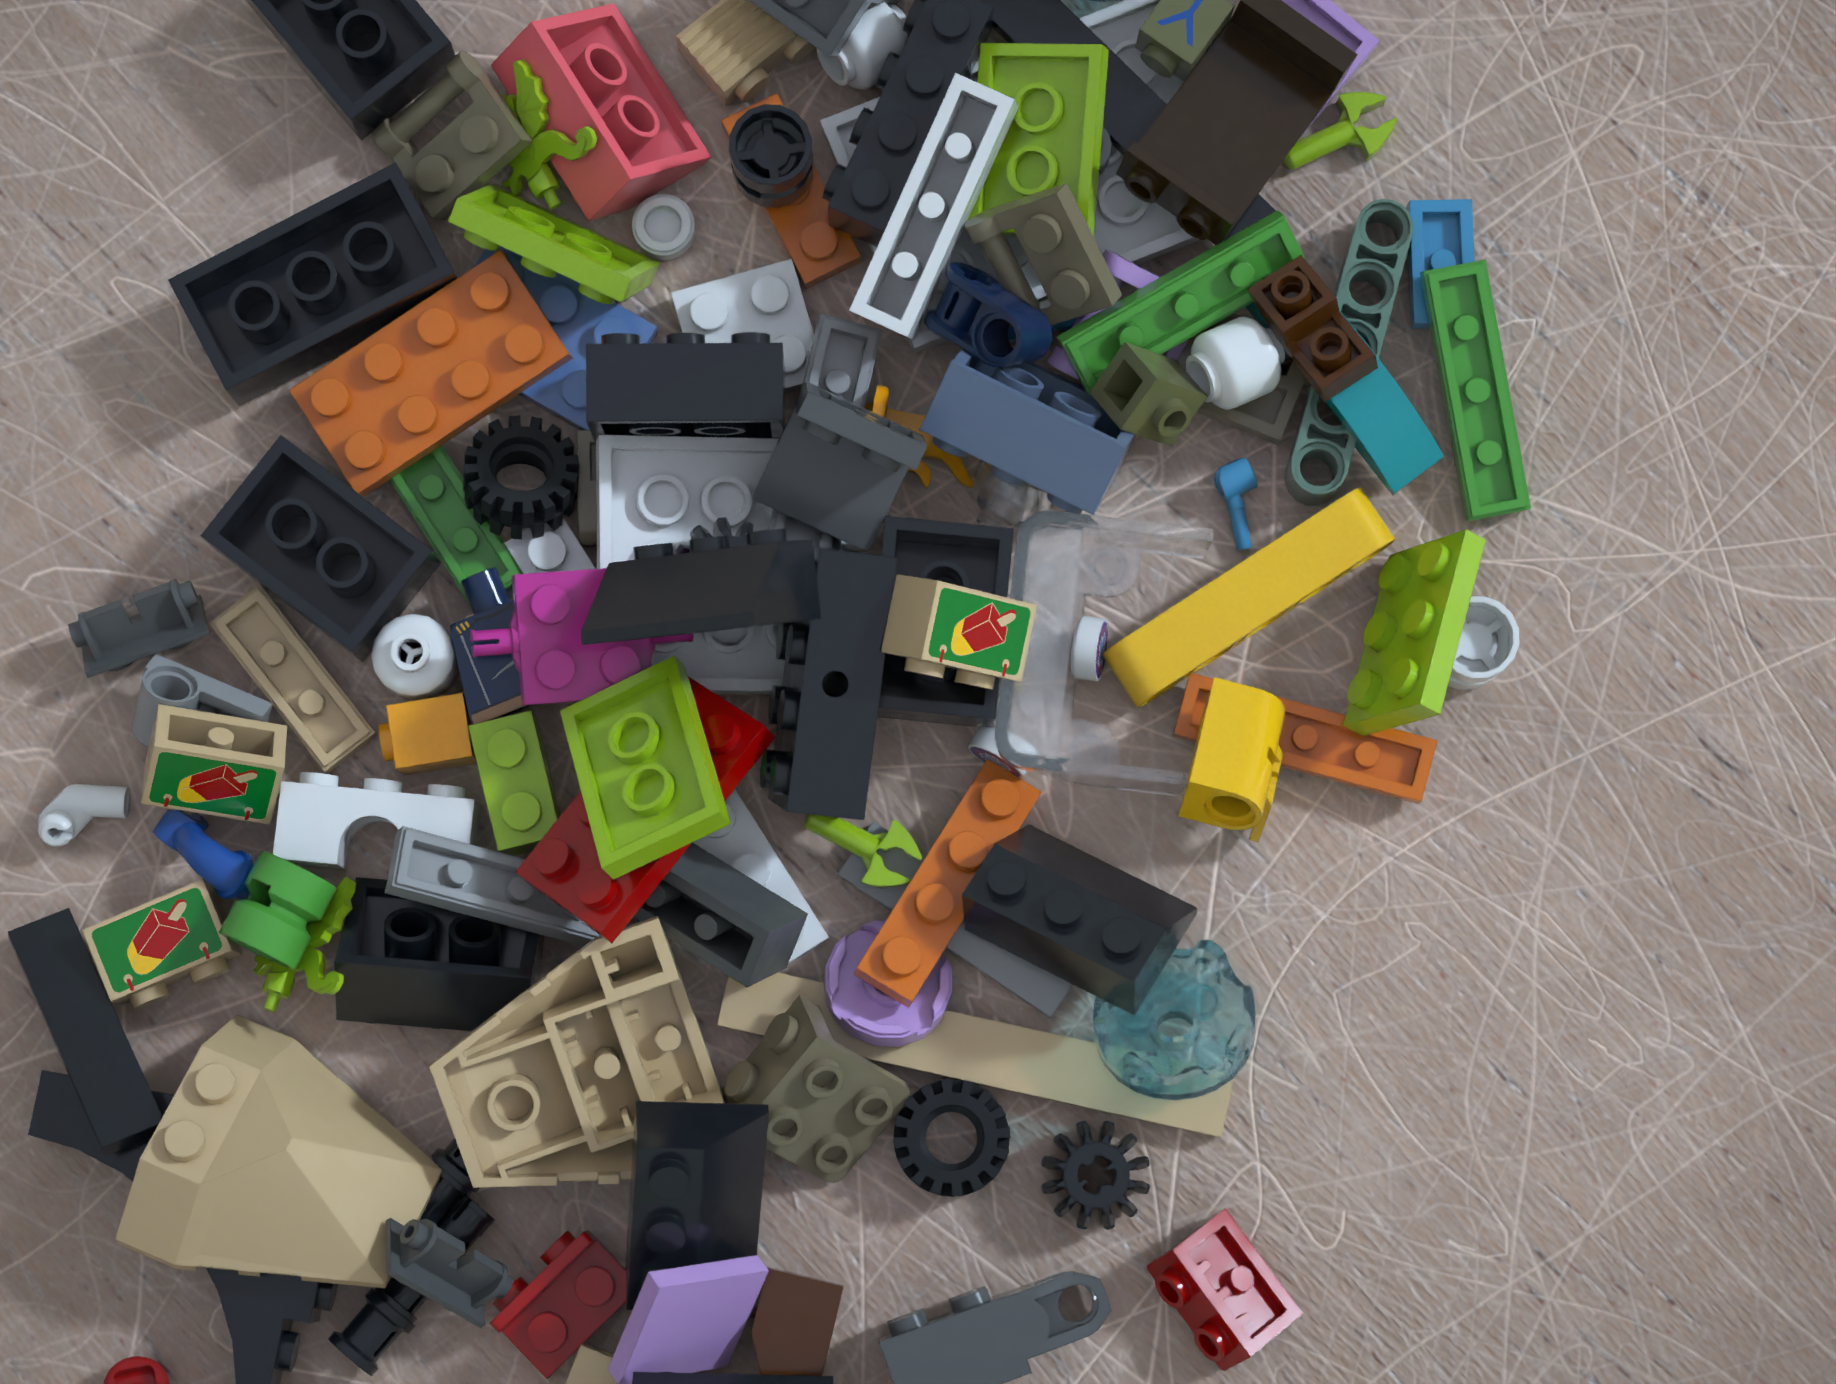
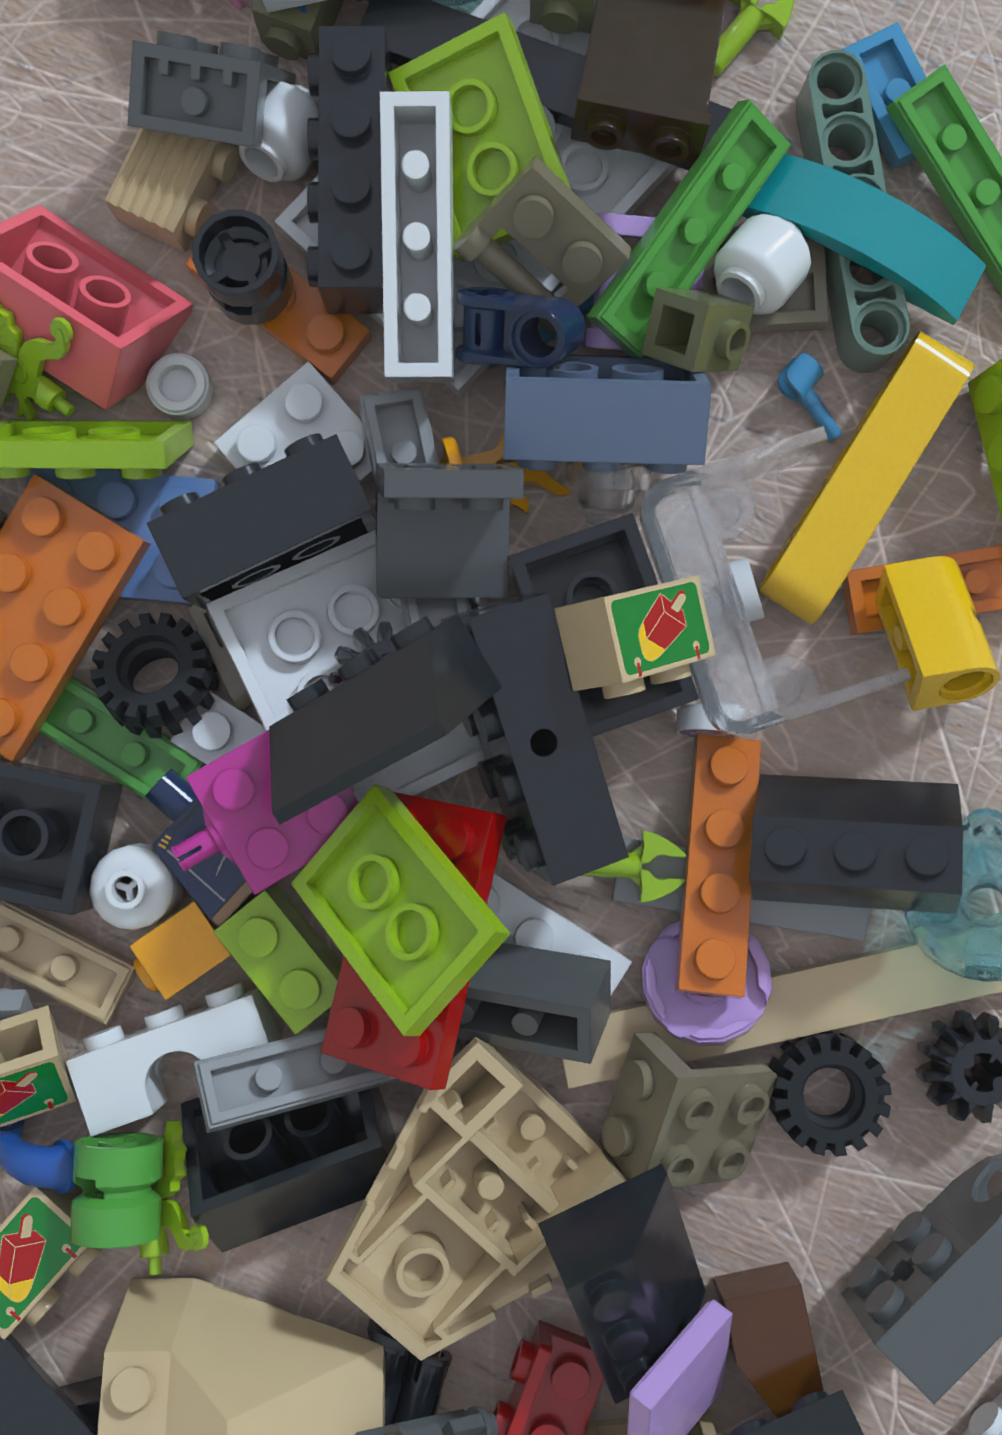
camera: 20 degrees left, 5 degrees up
reddish brown slope [1248,255,1378,402] -> none

